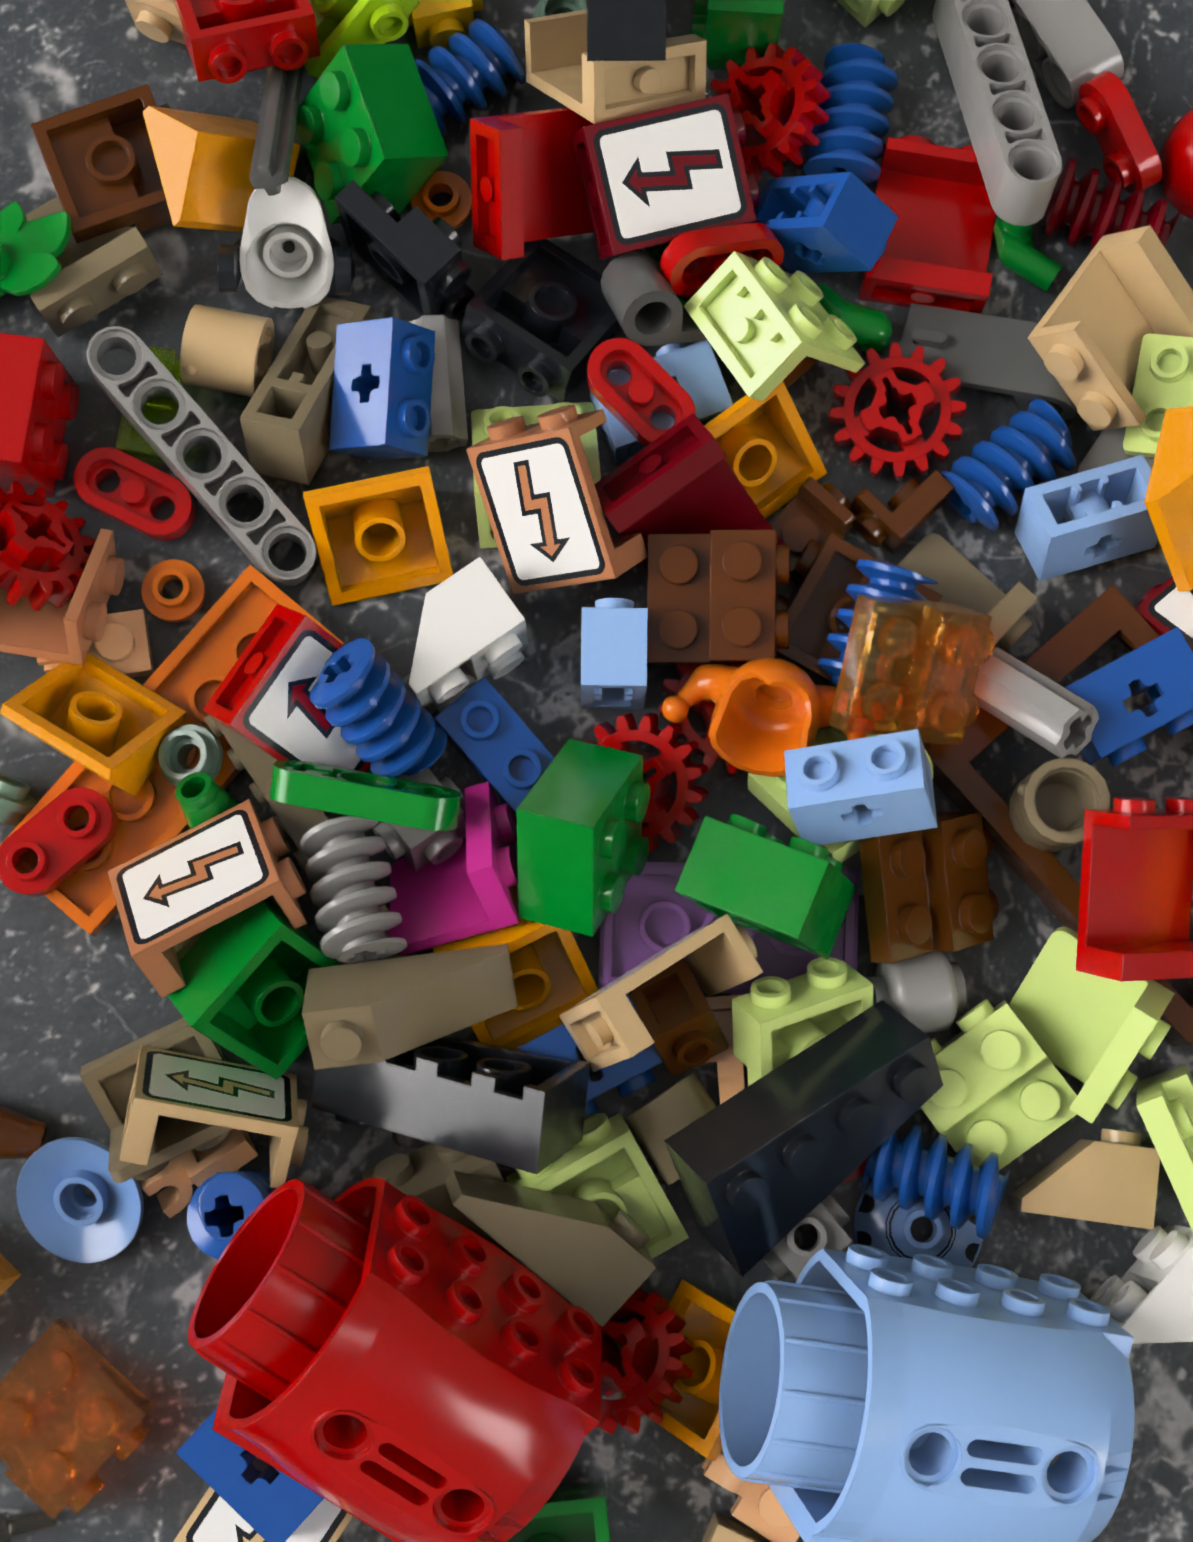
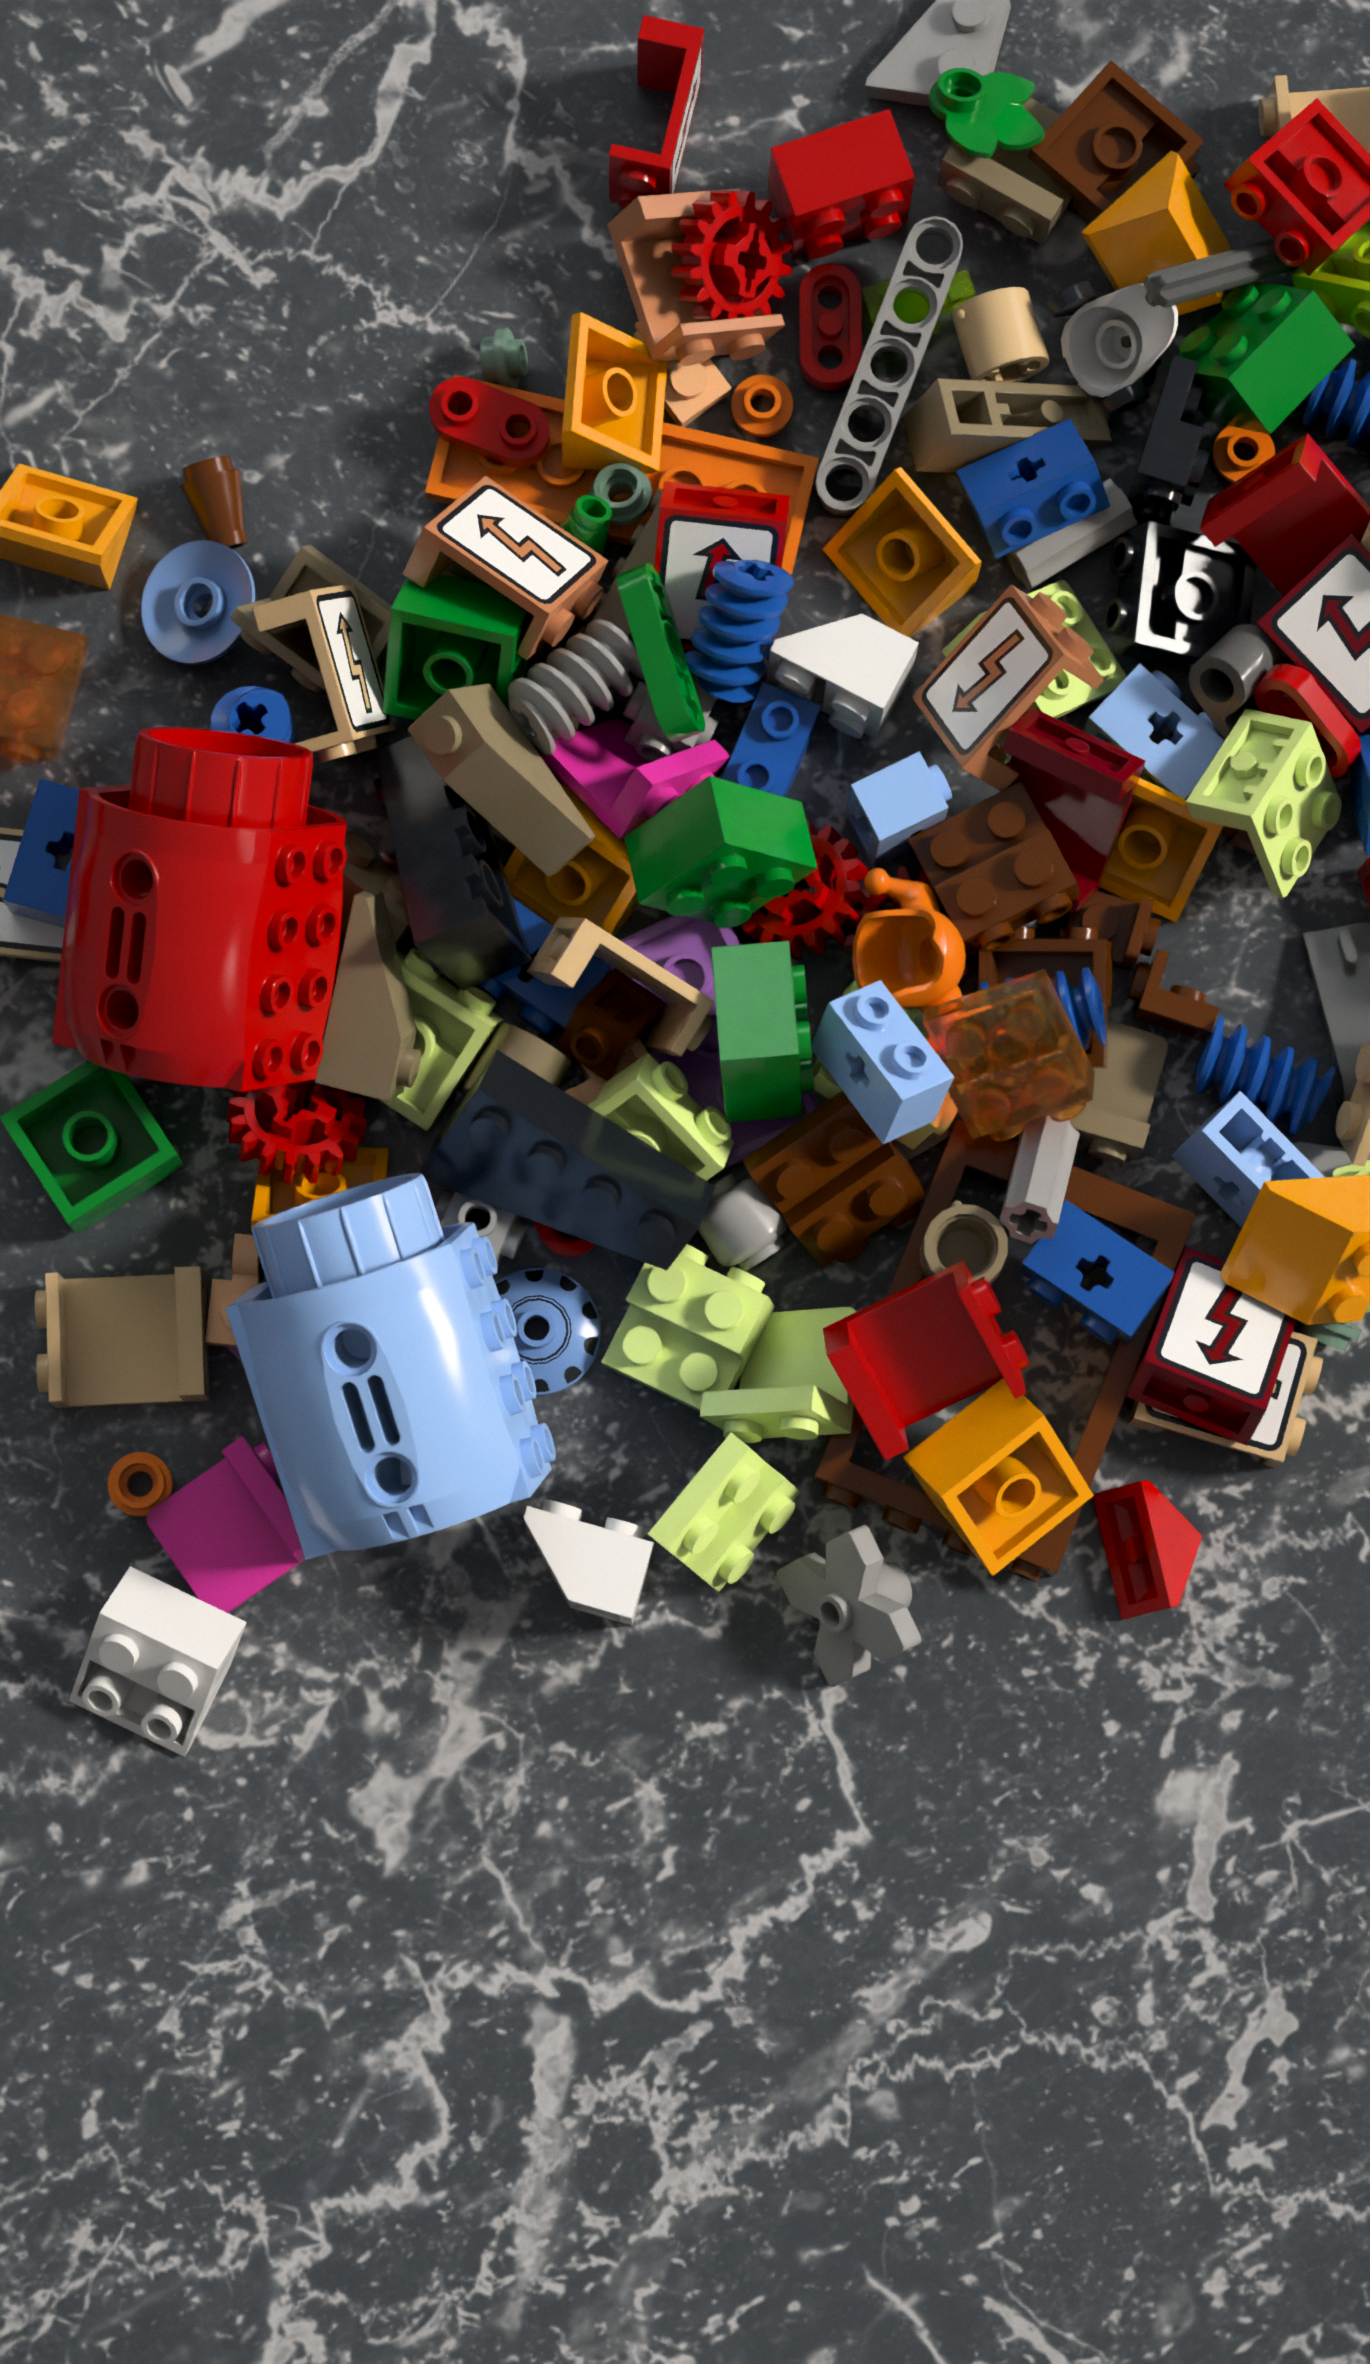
camera: 60 degrees right, 0 degrees up
light nougat plate [139,1129,258,1218] -> none
red plate [587,338,696,447] -> none
green arm [817,283,893,353] -> none
red gear [829,342,966,482] -> none
blue piece [861,1124,1010,1239] -> none
tan slope [1008,1128,1160,1230] -> none

